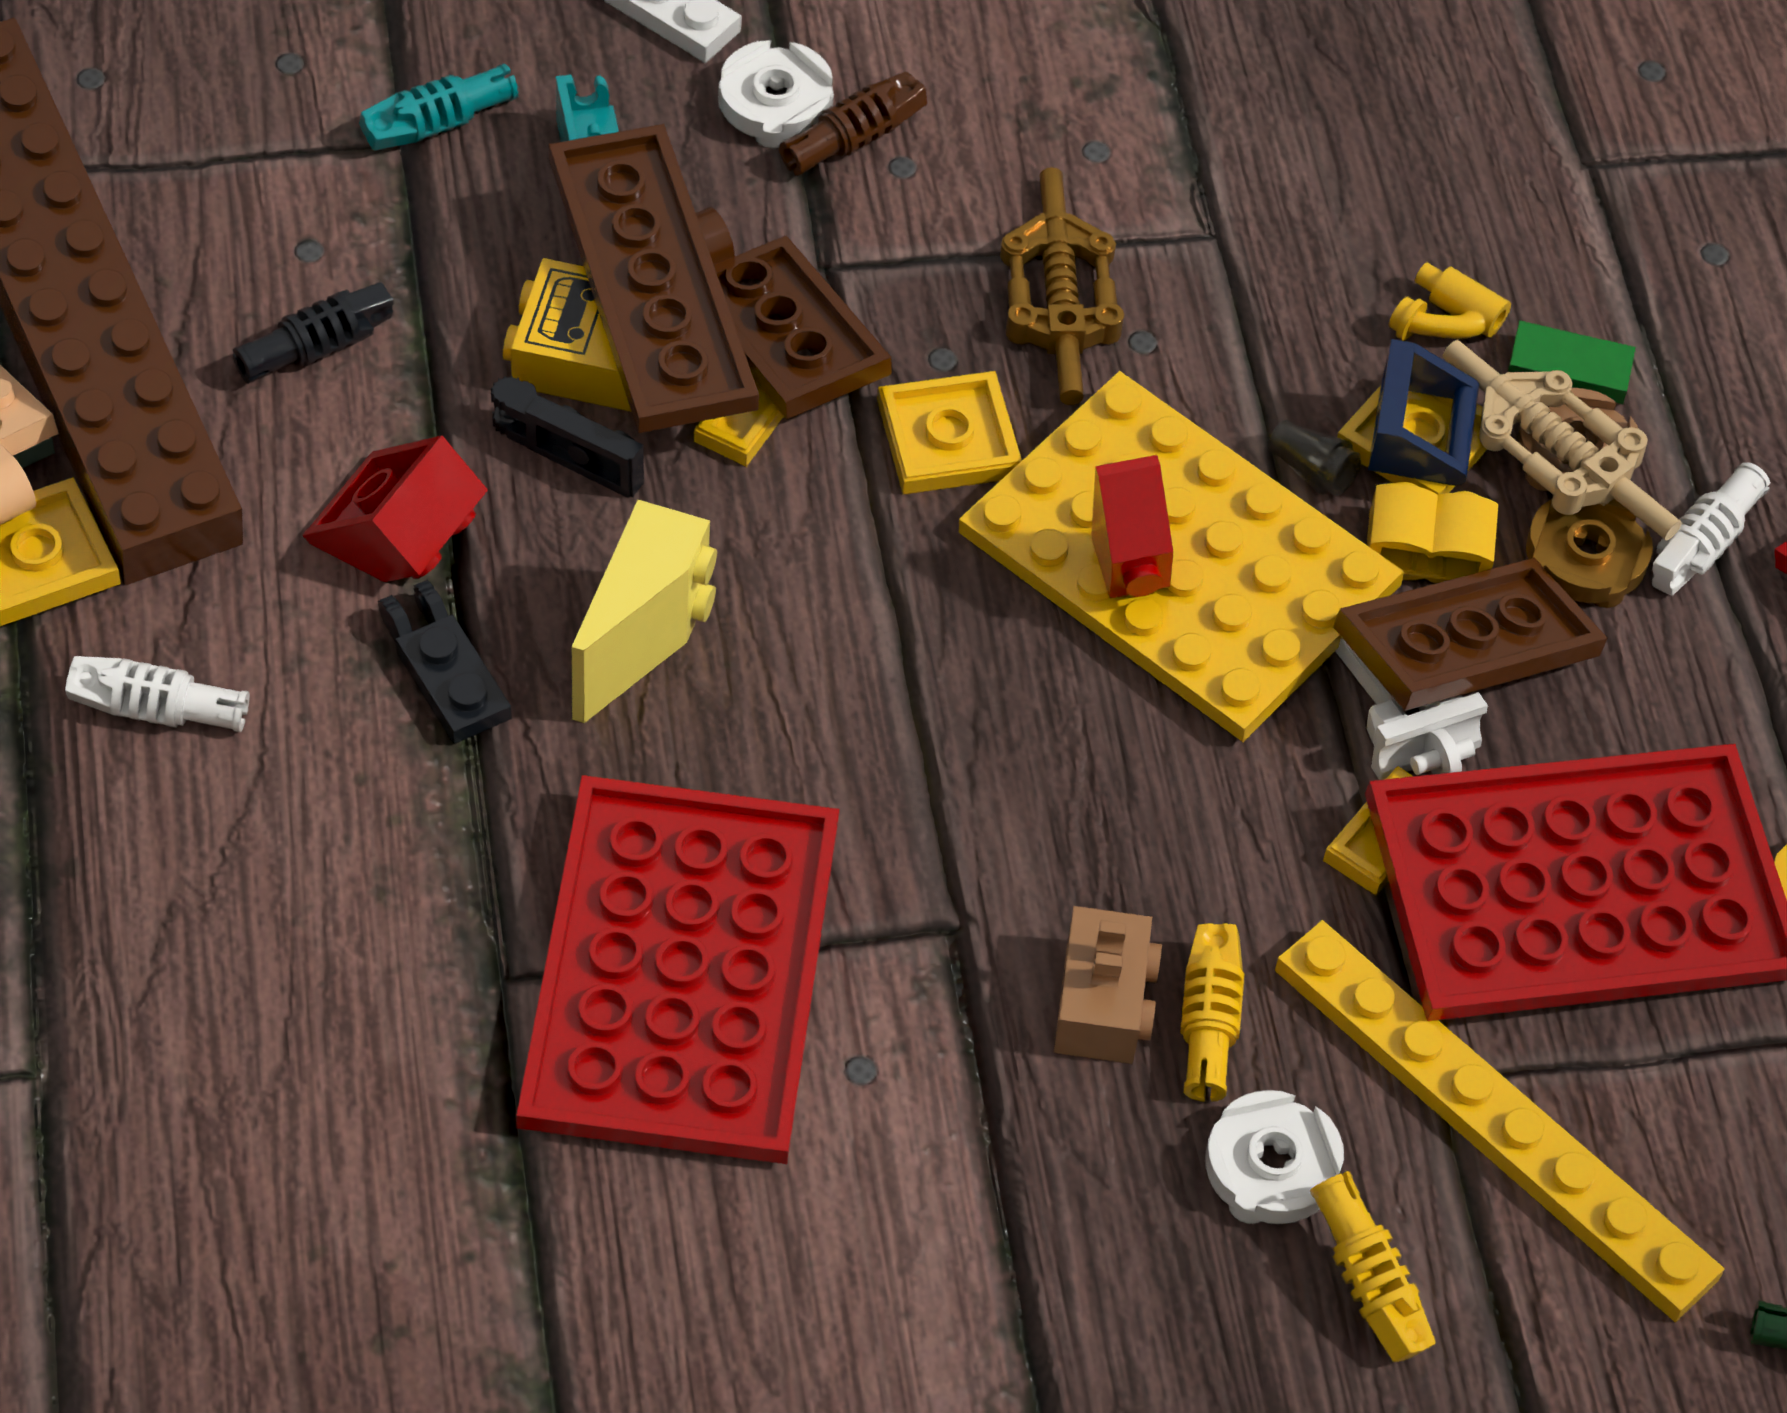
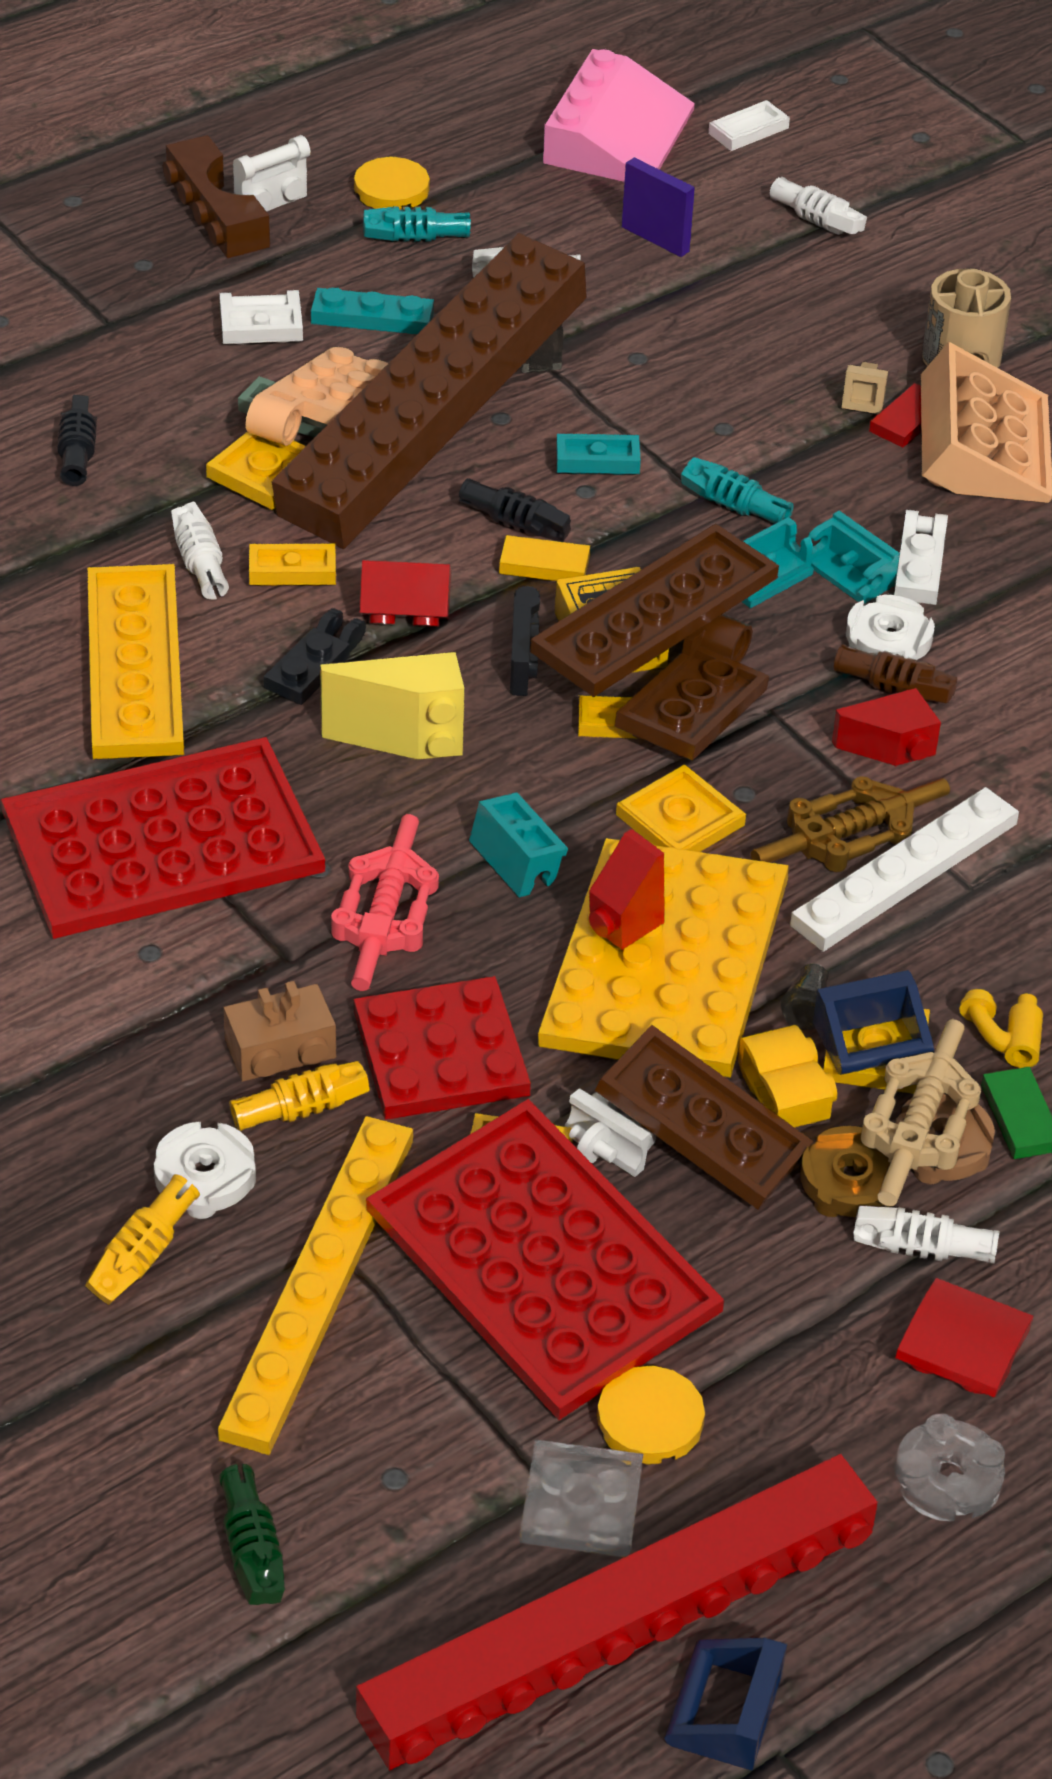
camera: 65 degrees right, 10 degrees down
none -> yellow plate [87,564,184,759]
none -> yellow plate [249,544,336,586]
none -> coral bar [331,814,439,991]
none -> red plate [354,976,531,1120]
none -> teal hinge [469,792,568,898]
none -> yellow tile [499,535,590,581]
none -> teal plate [556,434,641,475]
none -> white plate [790,787,1019,952]
none -> teal hinge [808,511,900,604]
none -> red slope [832,688,941,766]

